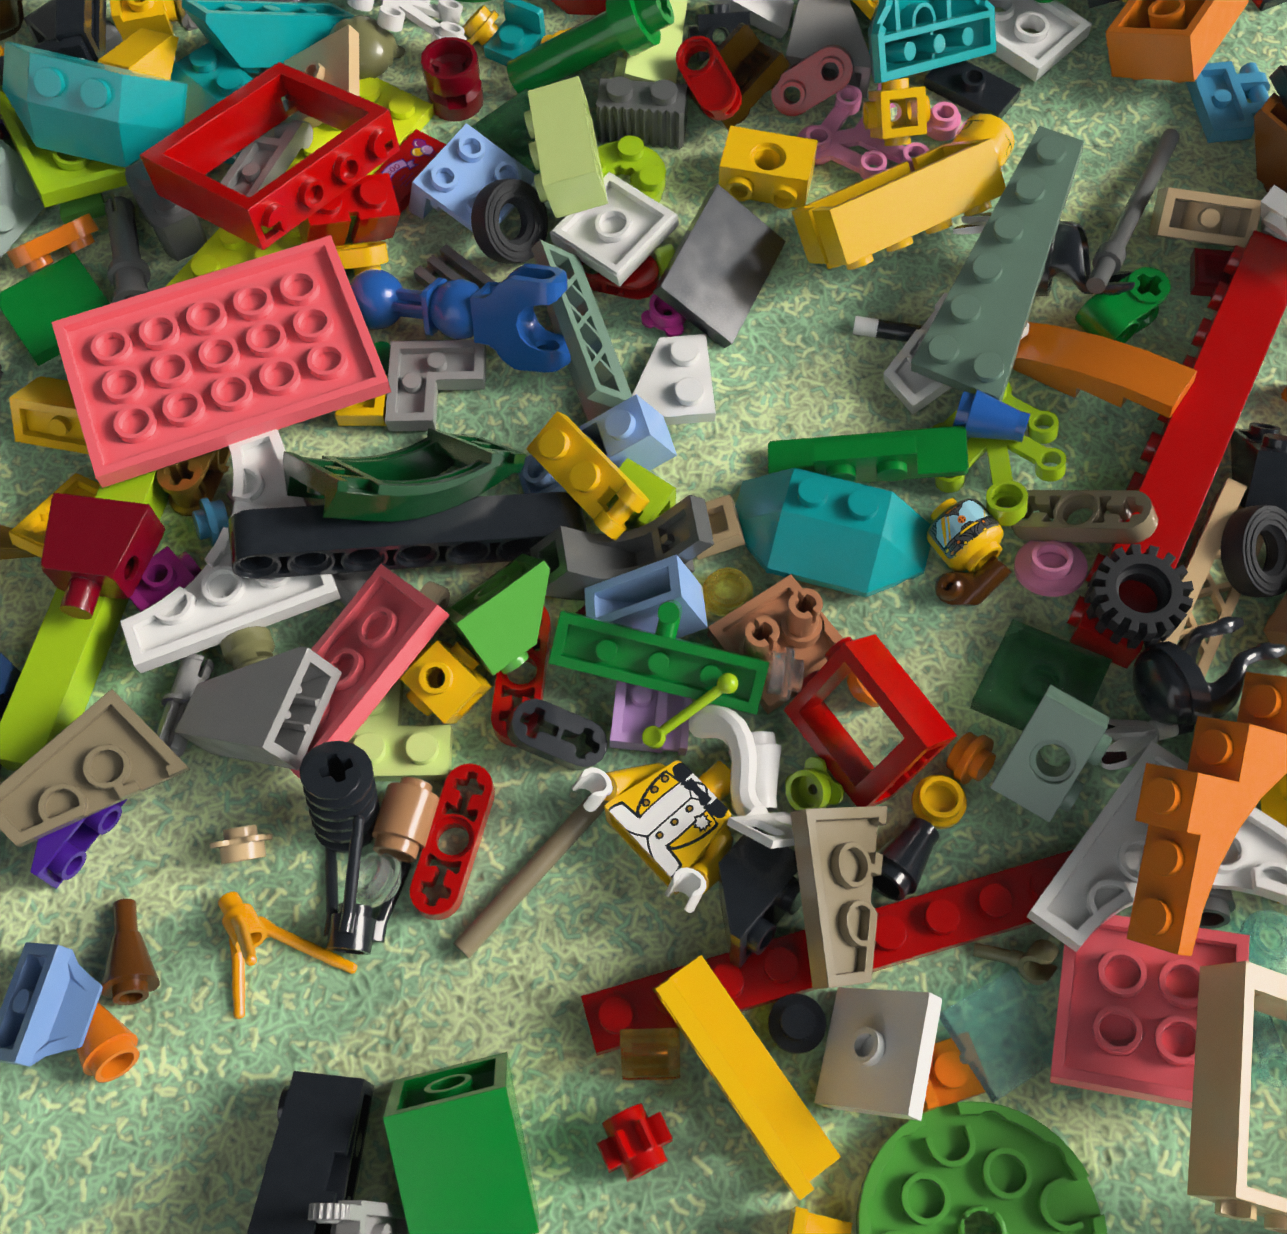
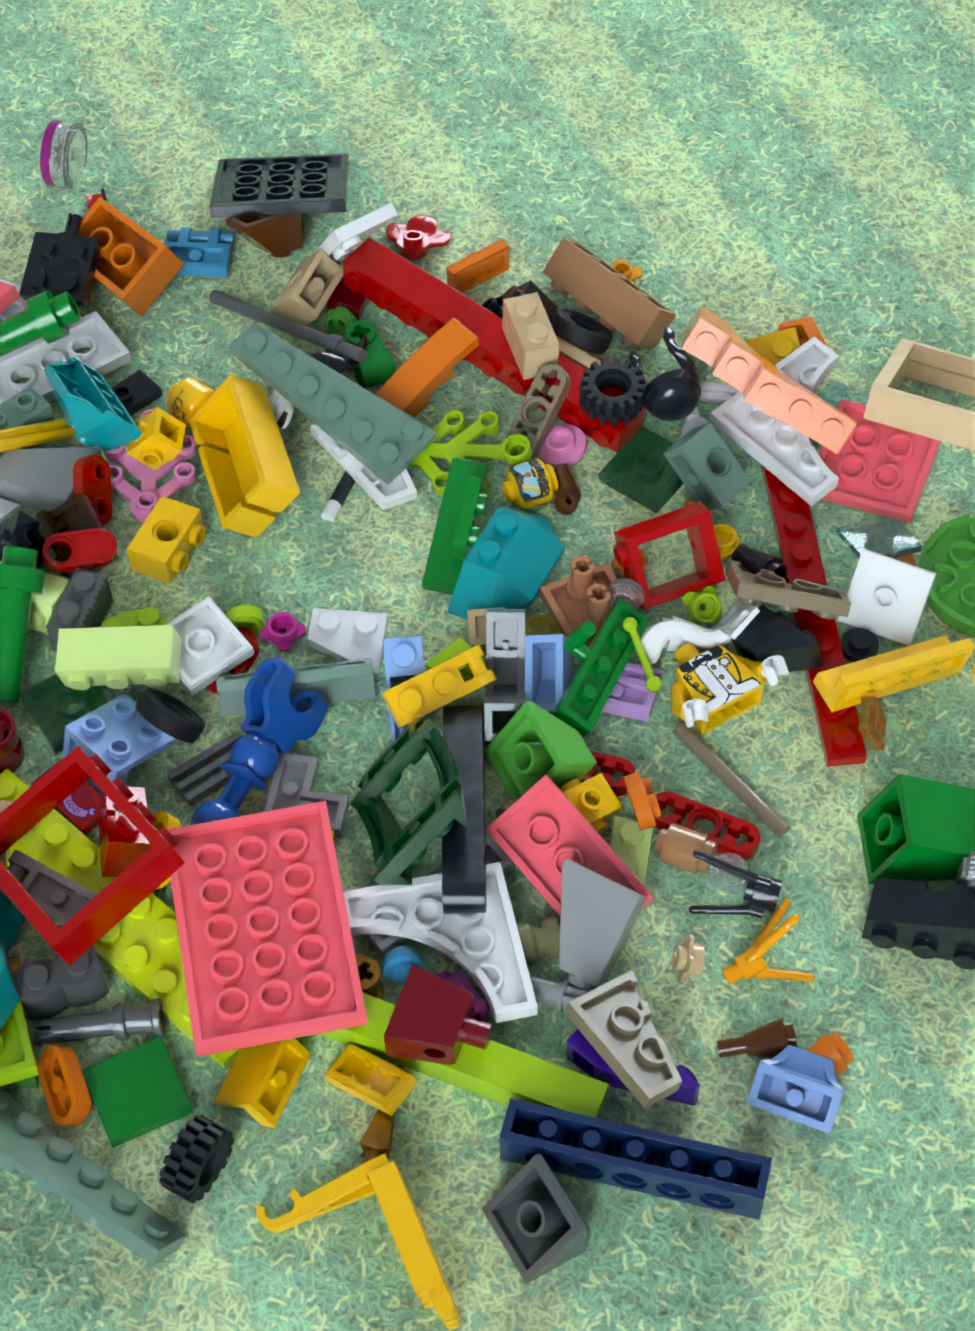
camera: 80 degrees left, 10 degrees down
black piece [299,740,380,853] -> none
black beam [506,699,608,771] -> none
red gear [596,1103,673,1182] -> none
tile [653,184,786,348] -> none
blue cone [953,389,1030,443] -> none
olive hand [973,939,1059,985] -> none
none -> bright green plate [325,306,357,337]
none -> tan brick [502,292,560,380]
none -> orange plate [623,772,662,831]

